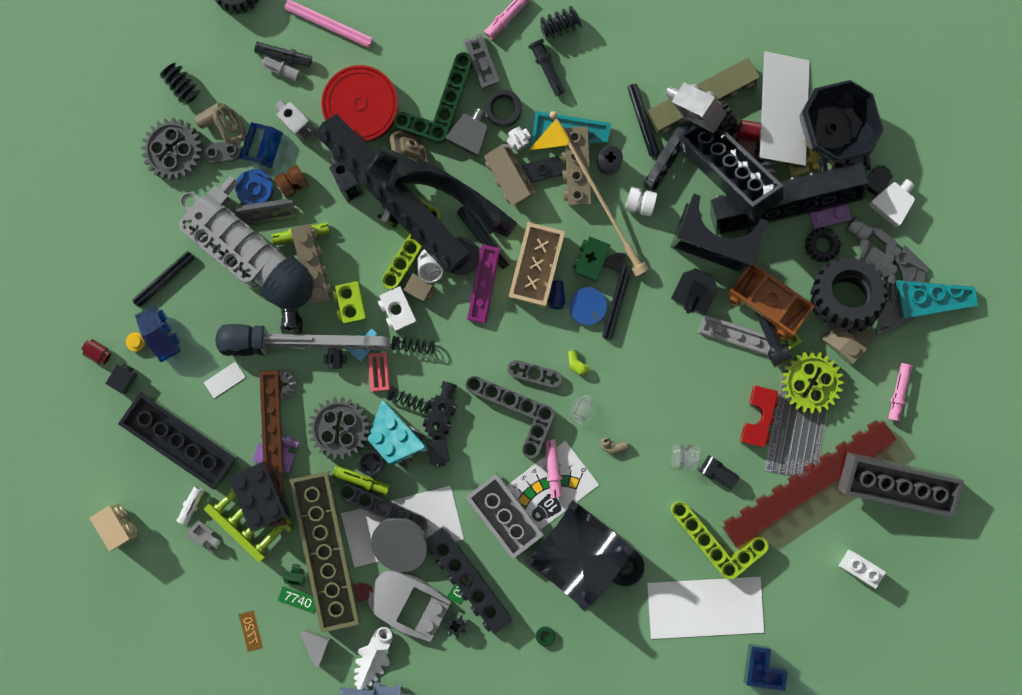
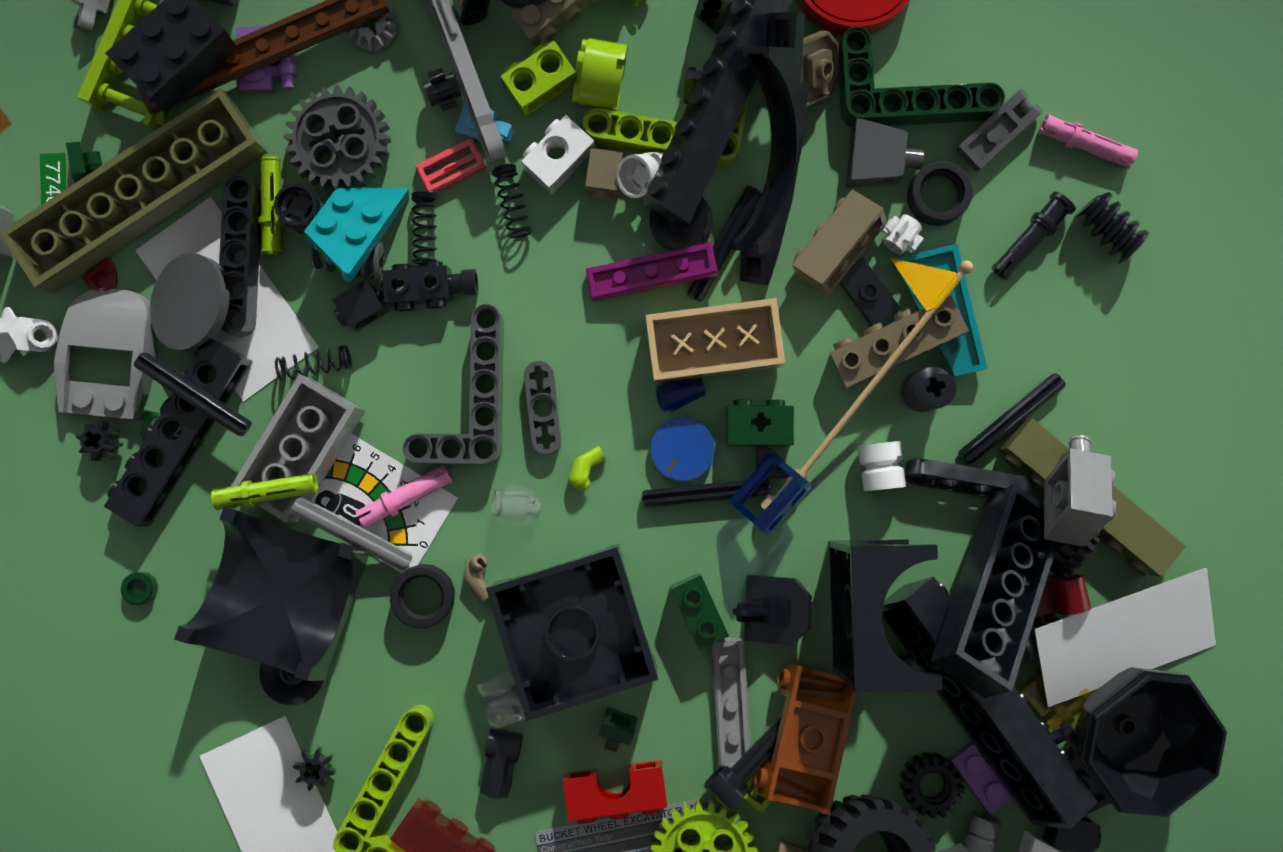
camera: 65 degrees right, 0 degrees up
none -> black axle [134,352,252,436]
none -> lime pin [211,472,319,511]
none -> black piece [275,344,352,382]
none -> light grey axle [290,496,412,570]
none -> black gear [293,747,336,791]
none -> black tyre [390,564,455,629]
none -> black piece [486,544,658,721]
none -> lime brick [572,38,628,111]
none -> dark green tile [599,707,638,752]
none -> dark green brick [670,572,729,650]
none -> clear blue tile [728,453,812,536]

